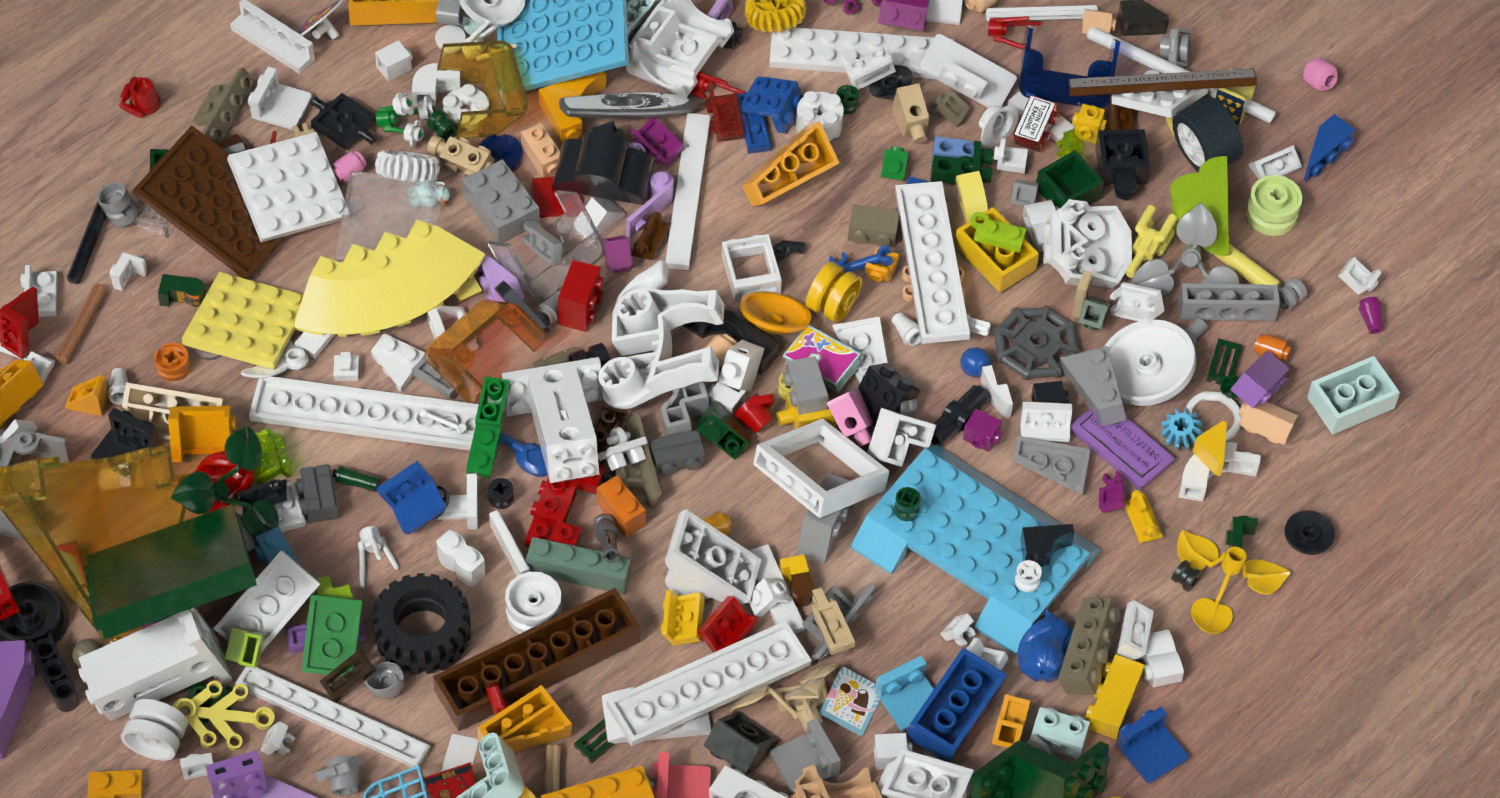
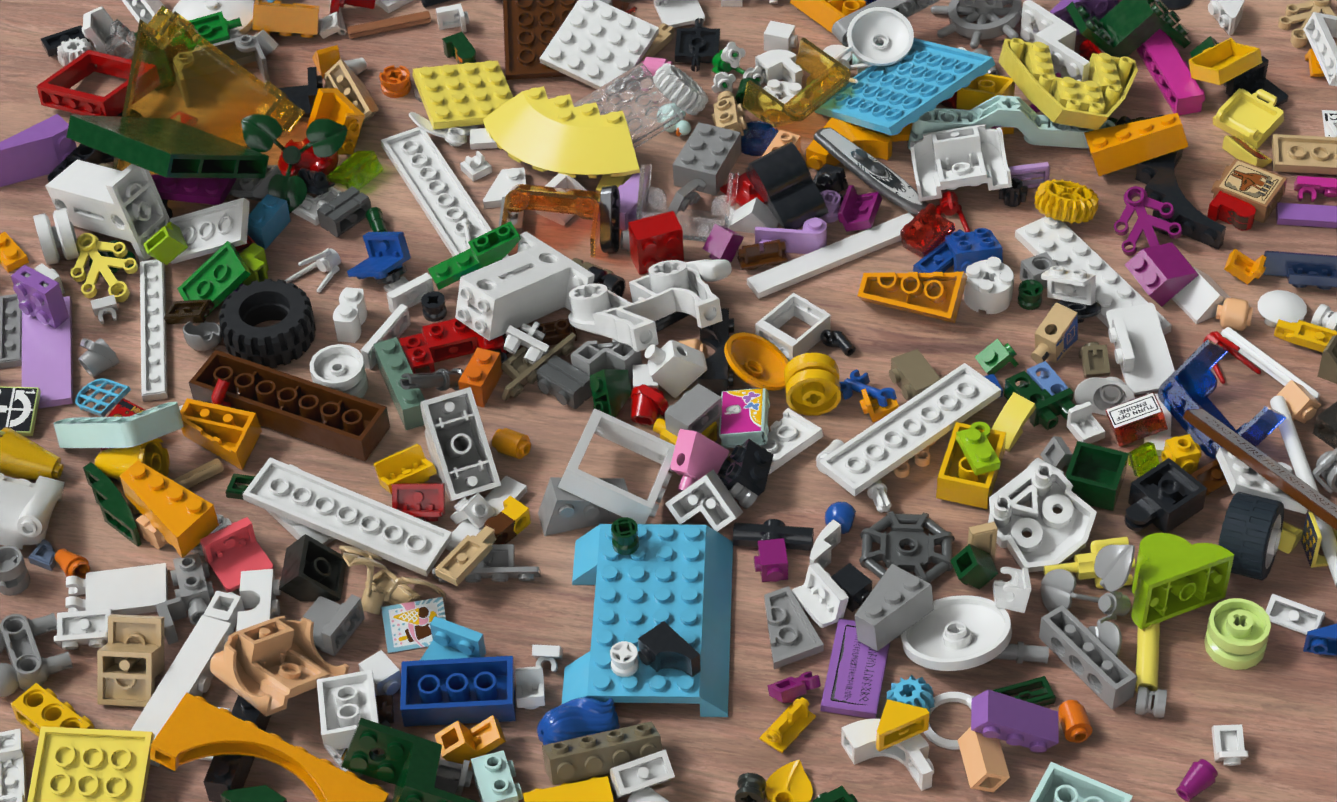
camera: 60 degrees right, 10 degrees down
none -> light grey brick [1020,252,1059,289]

